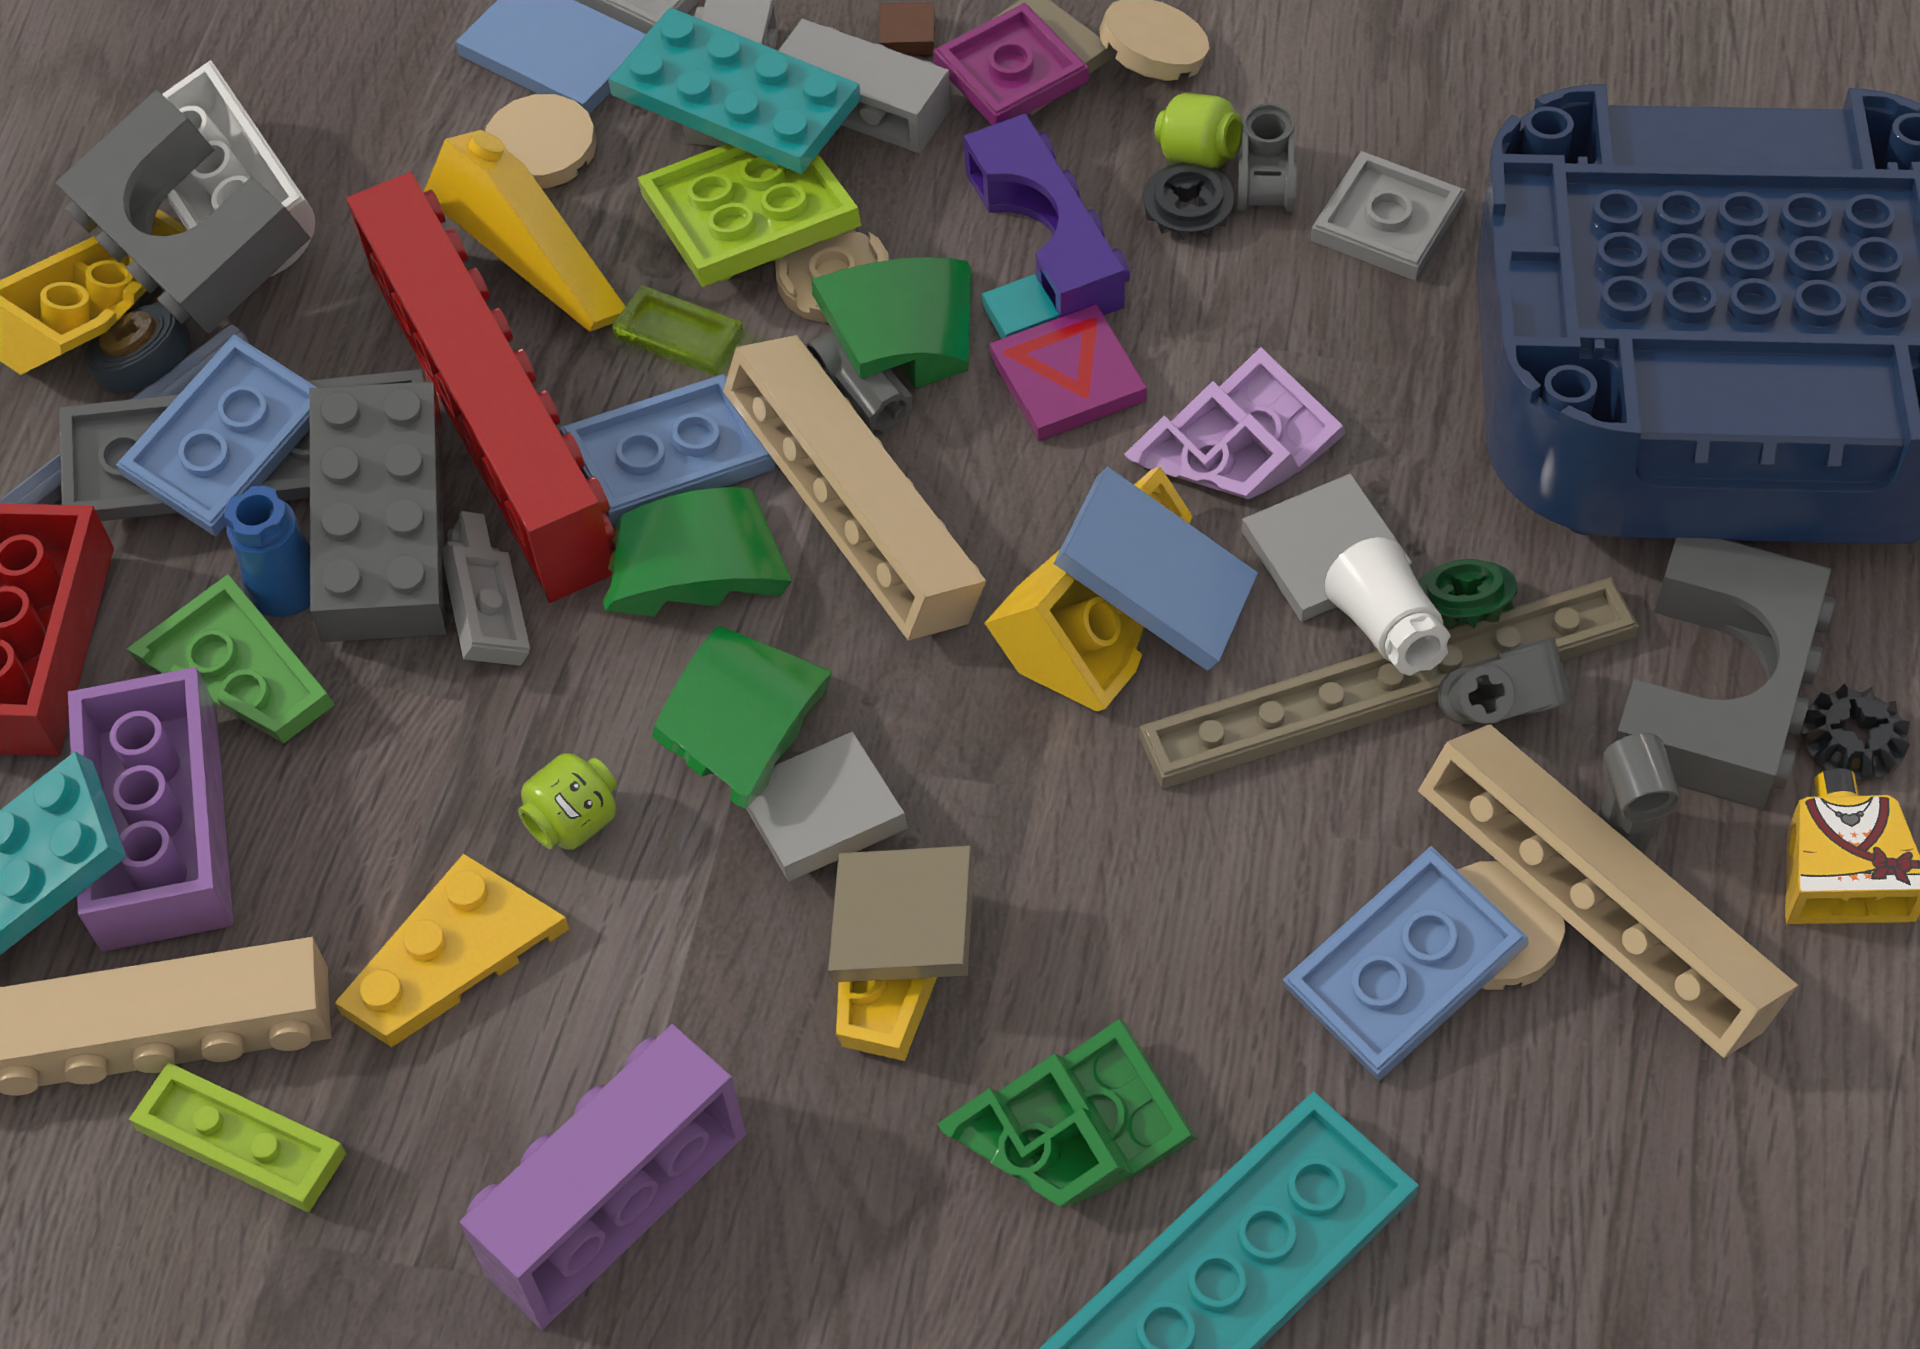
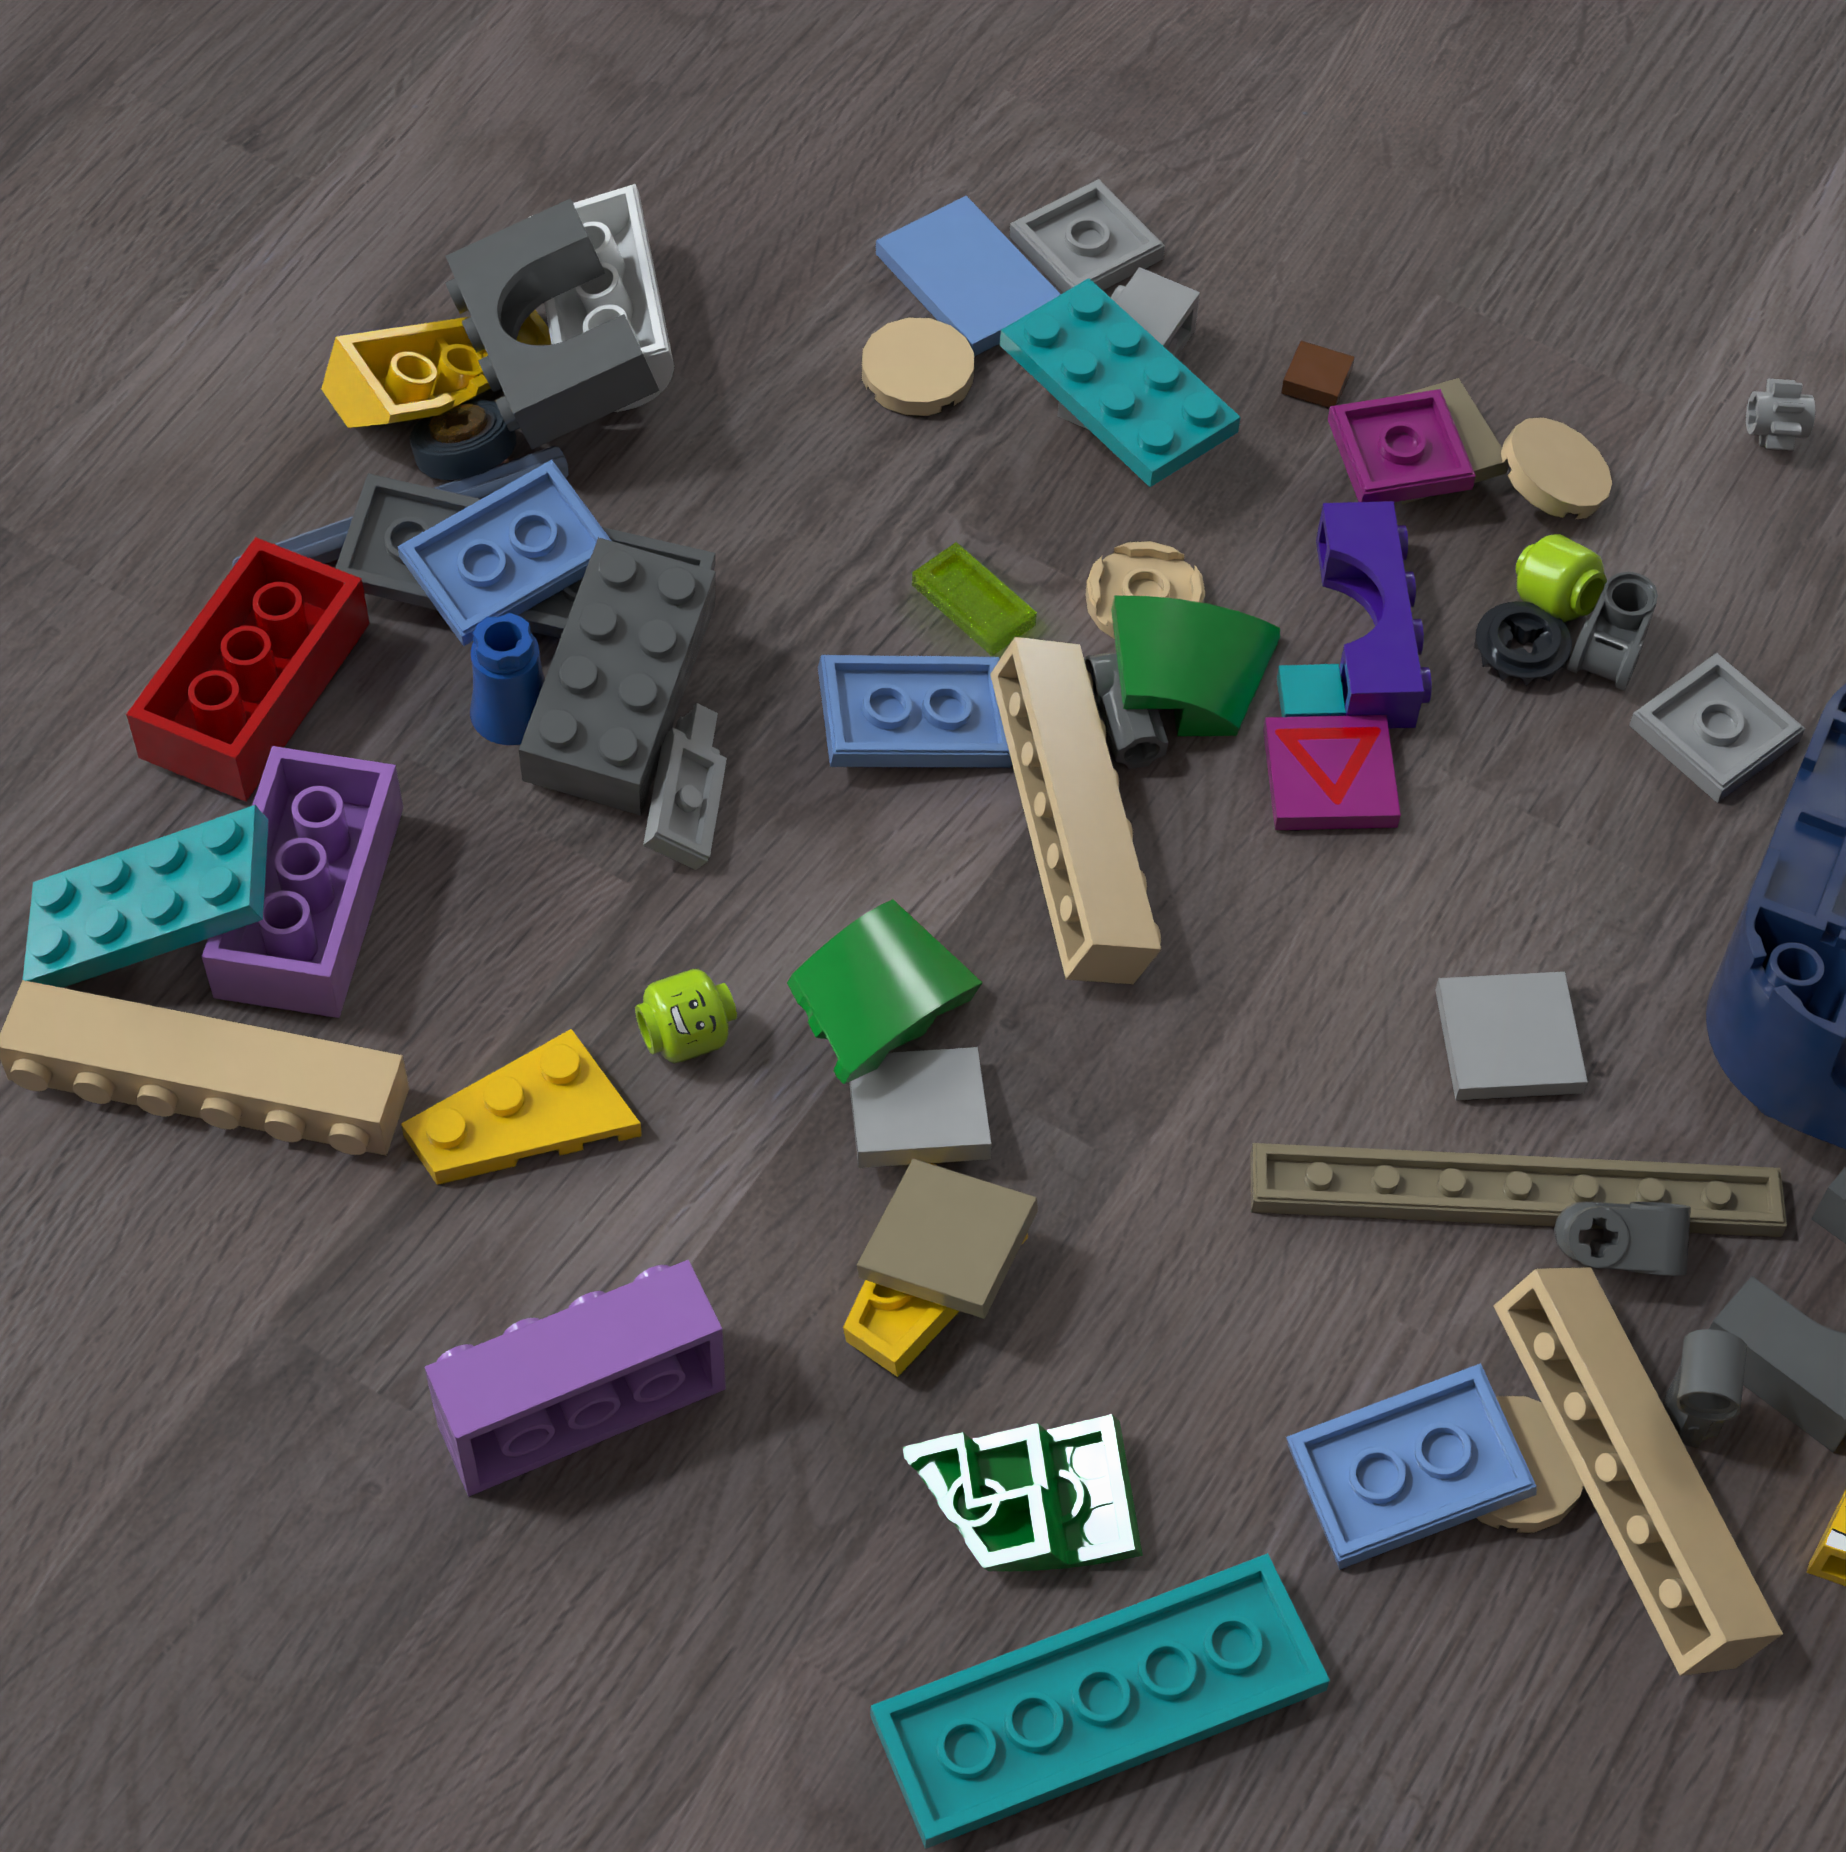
camera: 15 degrees right, 0 degrees up
bright green wing [126,574,335,743] -> none
lime plate [129,1062,346,1213] -> none
red brick [346,172,616,603] -> none
yellow wedge [423,130,628,332] -> none
green slope [603,487,792,617] -> none
lime plate [637,143,861,287] -> none
light grey brick [778,19,951,154] -> none
yellow wedge [985,466,1193,711] -> none
medium blue tile [1053,466,1258,671] -> none
lavender slope [1124,347,1346,499] -> none
white plant [1325,537,1451,676] -> none
dark green gear [1418,559,1517,629] -> none

